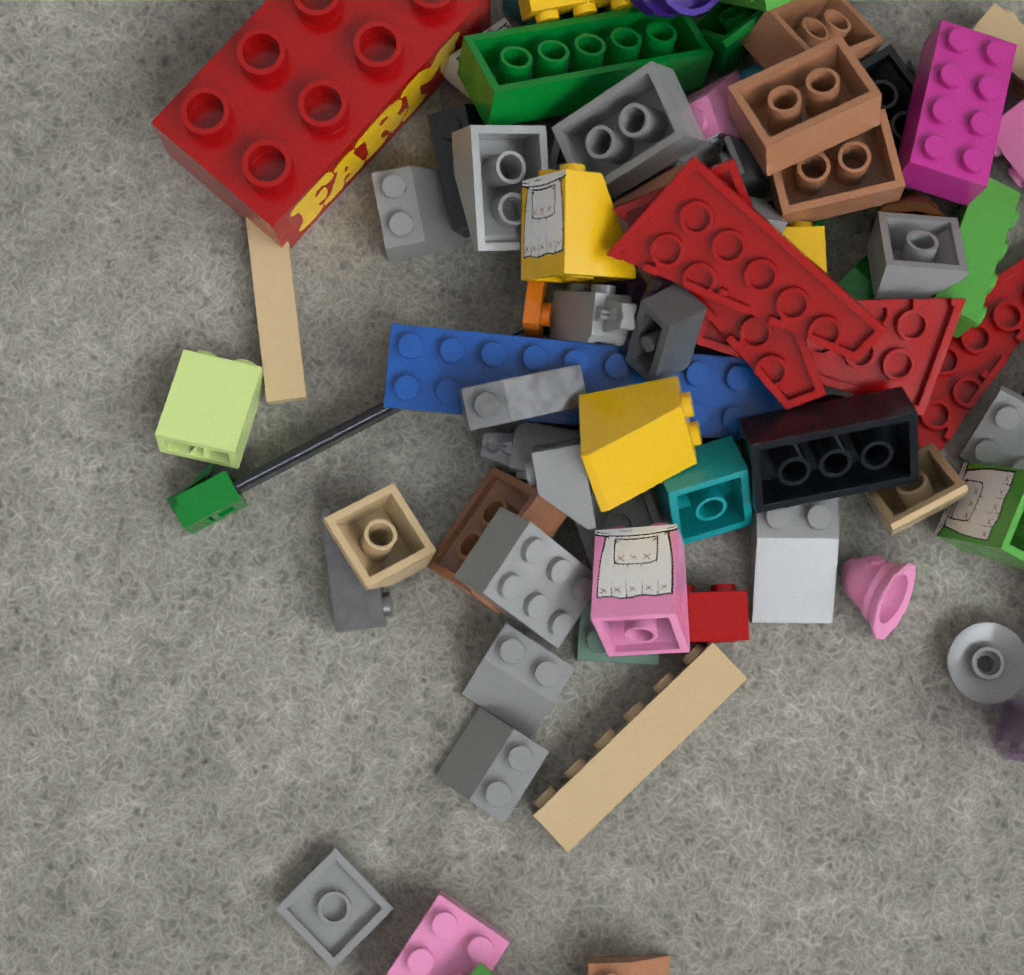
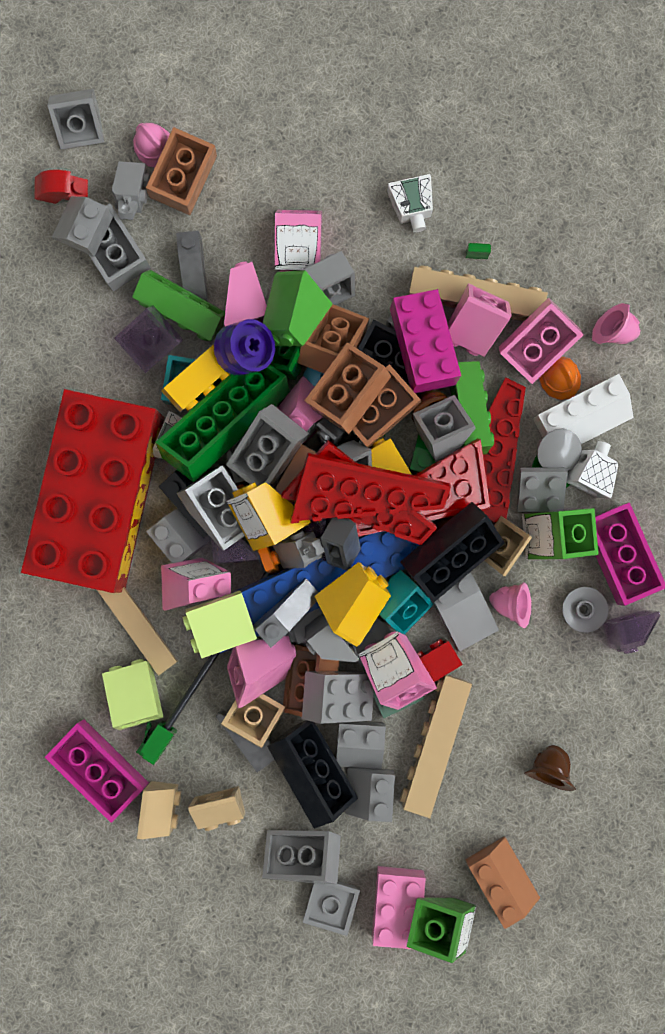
camera: 25 degrees left, 5 degrees up
none -> dark pink brick [45,719,149,823]
none -> tan slope [137,781,181,839]
none -> bright pink slope [161,558,231,611]
none -> yellowish green brick [182,590,257,659]
none -> tan slope [188,786,245,831]
none -> clear purple slope [211,538,261,564]
none -> bright pink slope [227,636,296,708]
none -> light grey slope [262,830,341,884]
none -> black brick [267,720,358,829]
none -> reddish brown piece [524,745,576,791]

